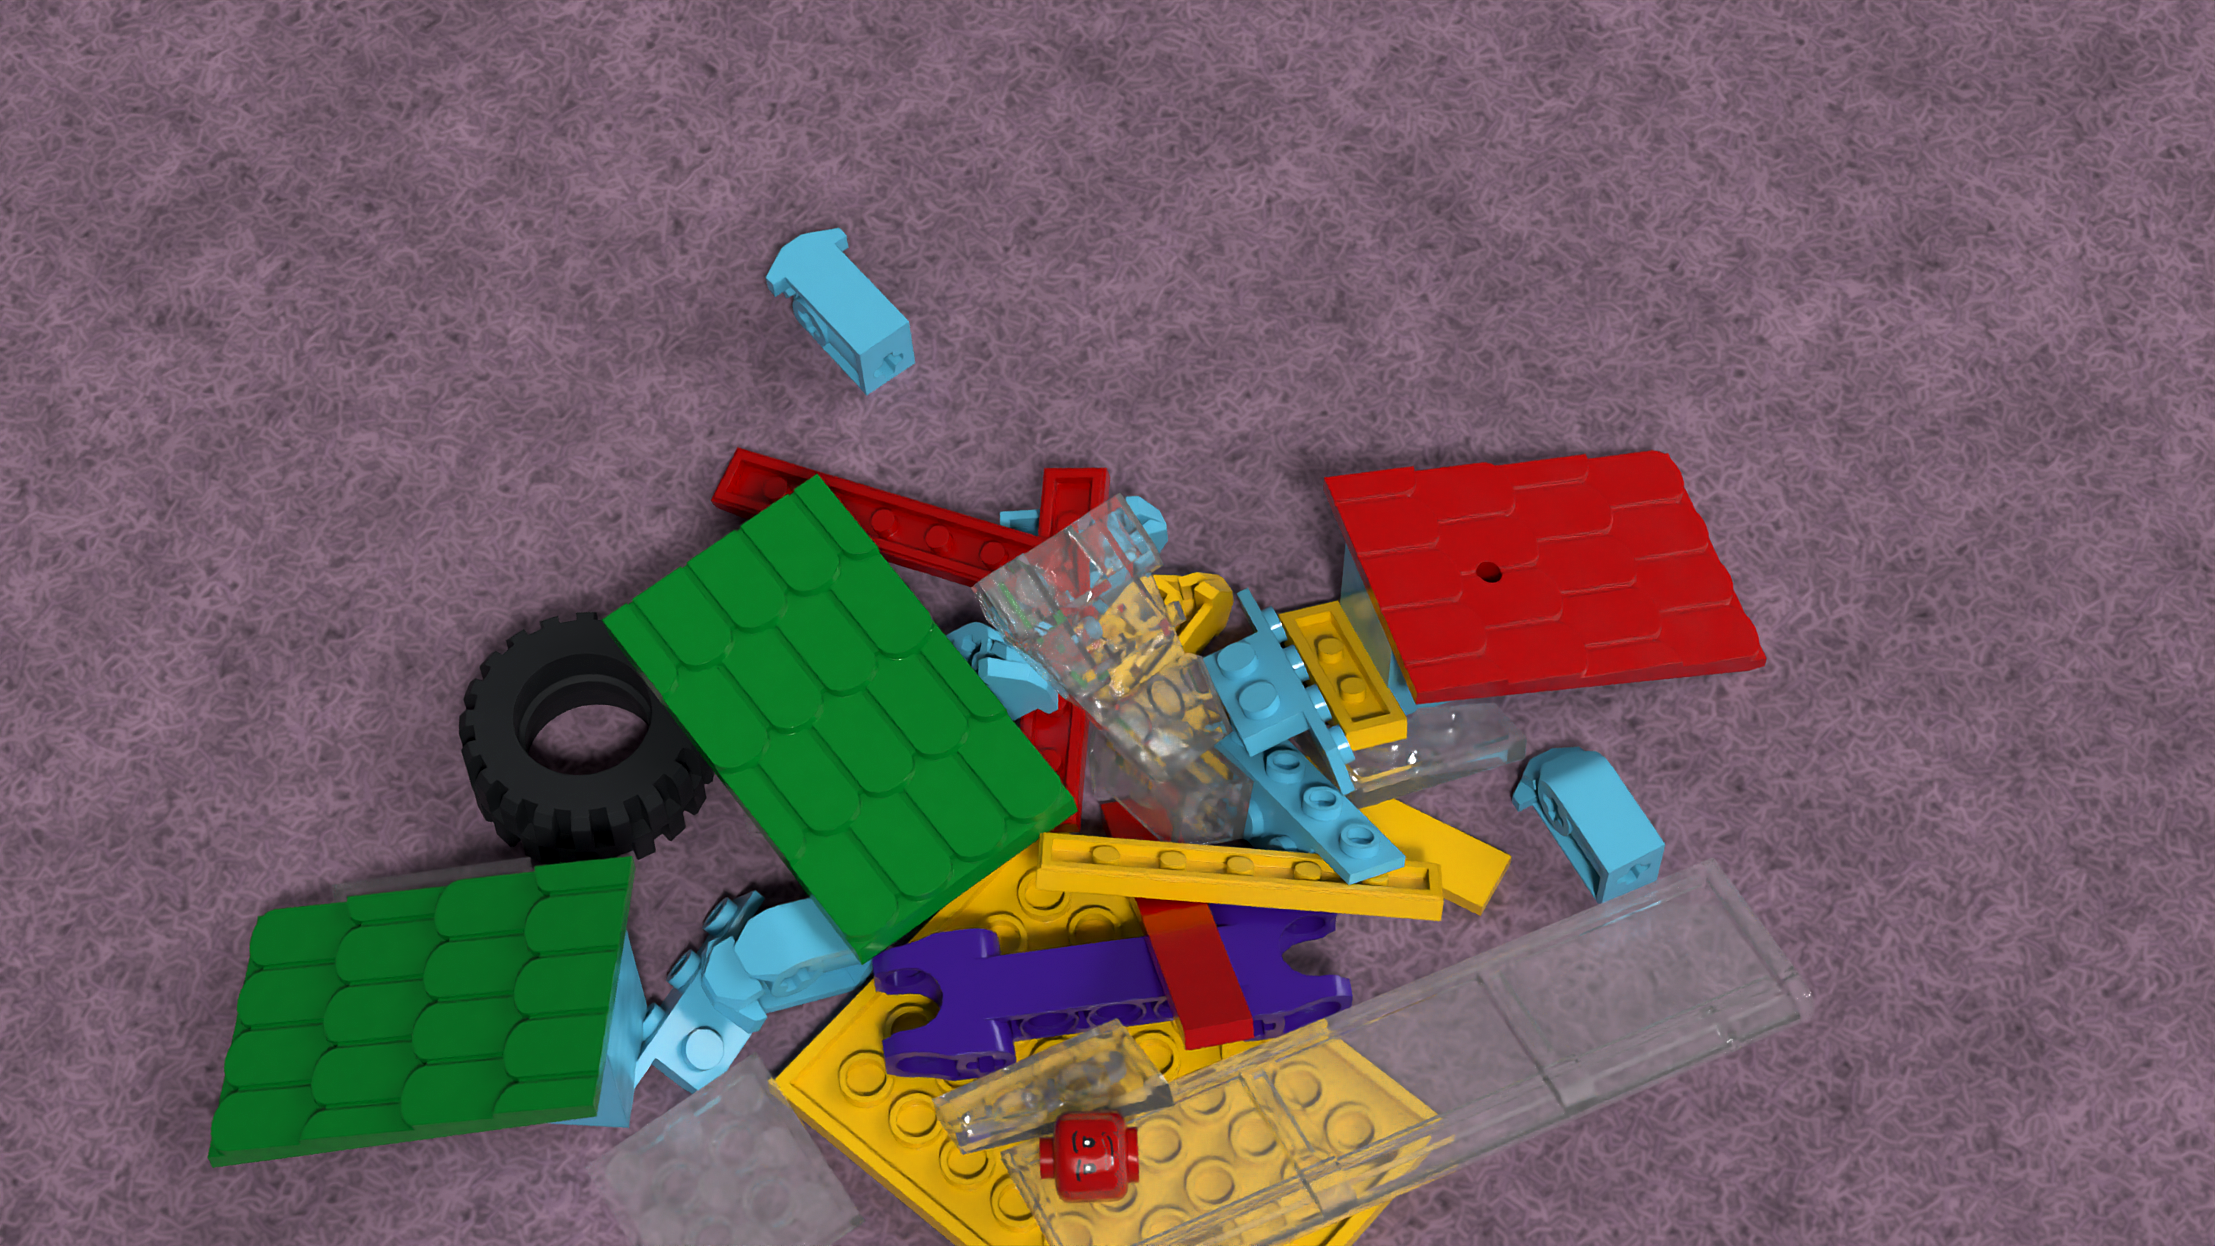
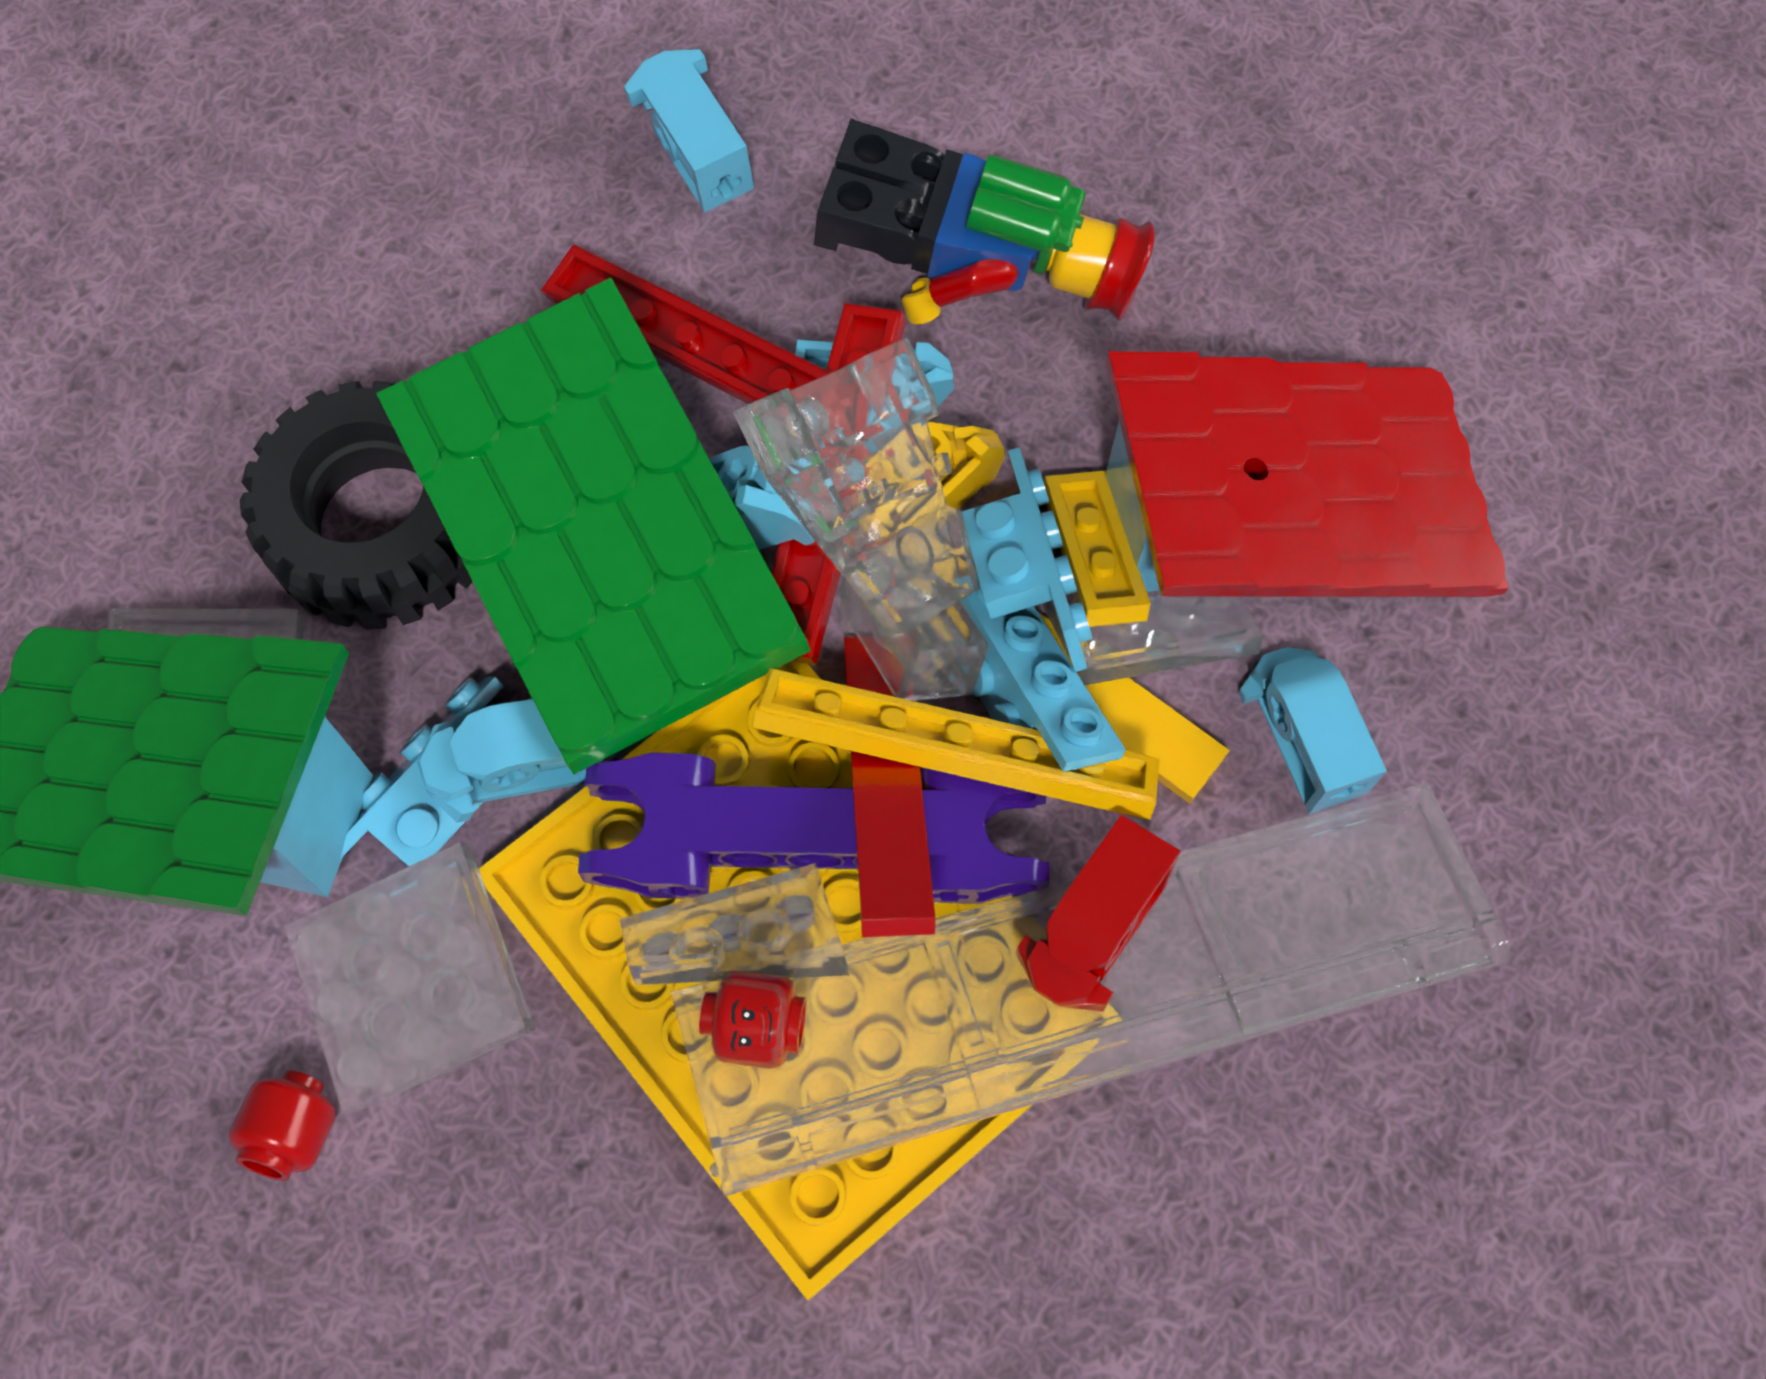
camera: 10 degrees right, 10 degrees up
none -> piece [814,119,1155,325]
none -> red piece [1015,814,1181,1012]

